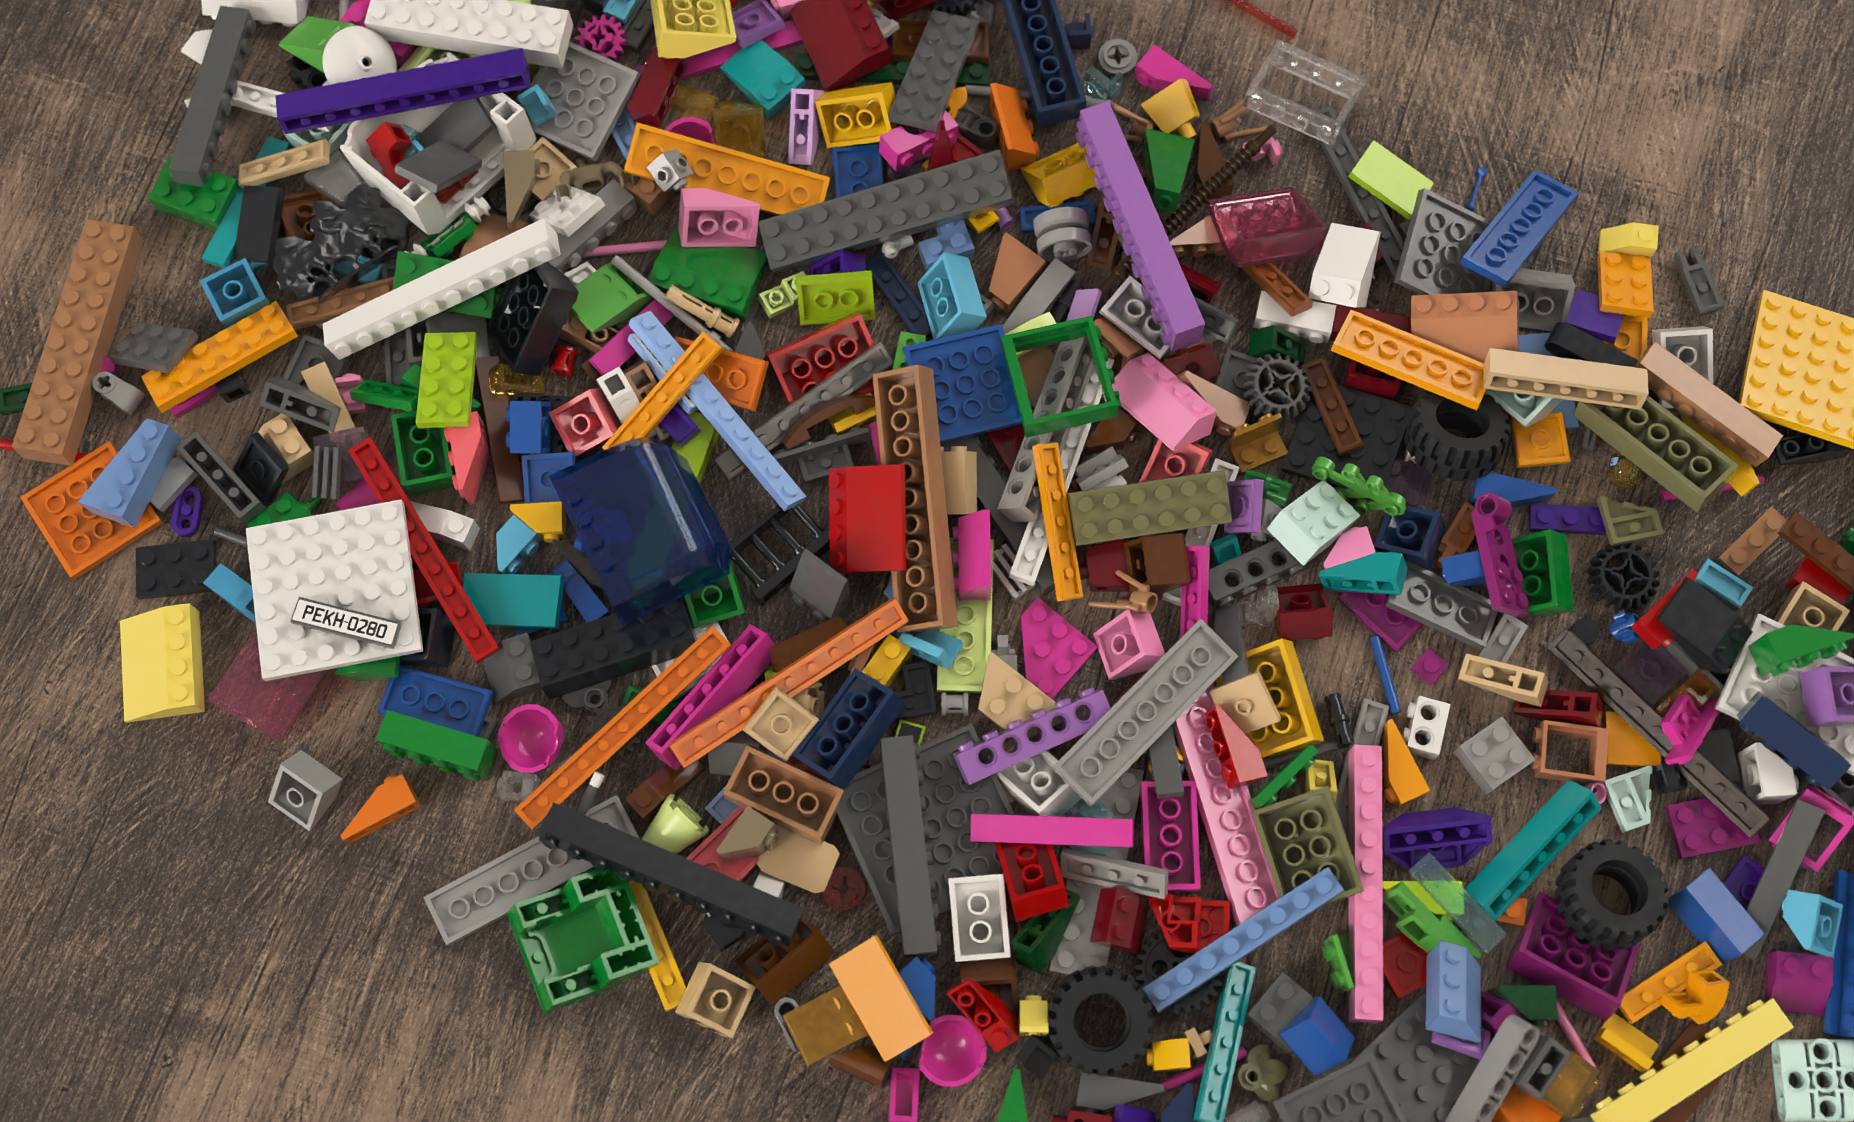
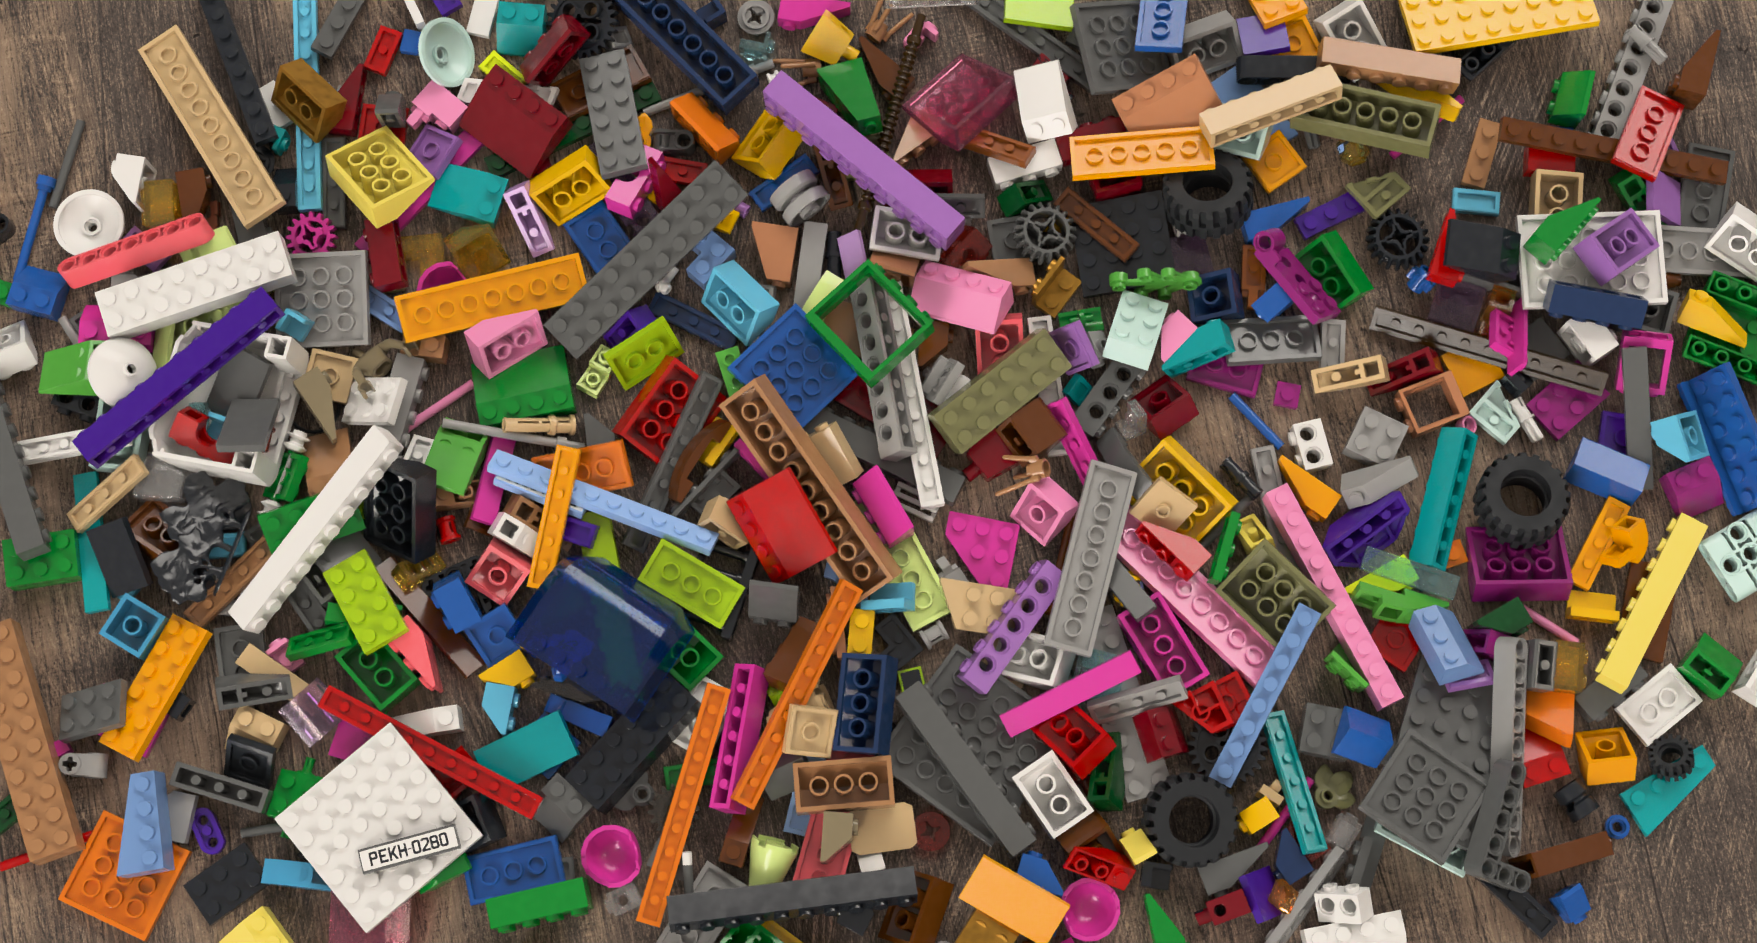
camera: 30 degrees left, 5 degrees up
dark grey tile [312,446,342,499] -> none
light grey brick [647,148,693,192] -> none
light orange tile [1032,442,1083,602] -> none
black tile [1570,618,1599,645] -> none
none -> lime plate [637,538,746,629]
none -> tan brick [697,495,748,549]
none -> light grey slope [1340,455,1418,509]
none -> white axle [1509,396,1543,443]

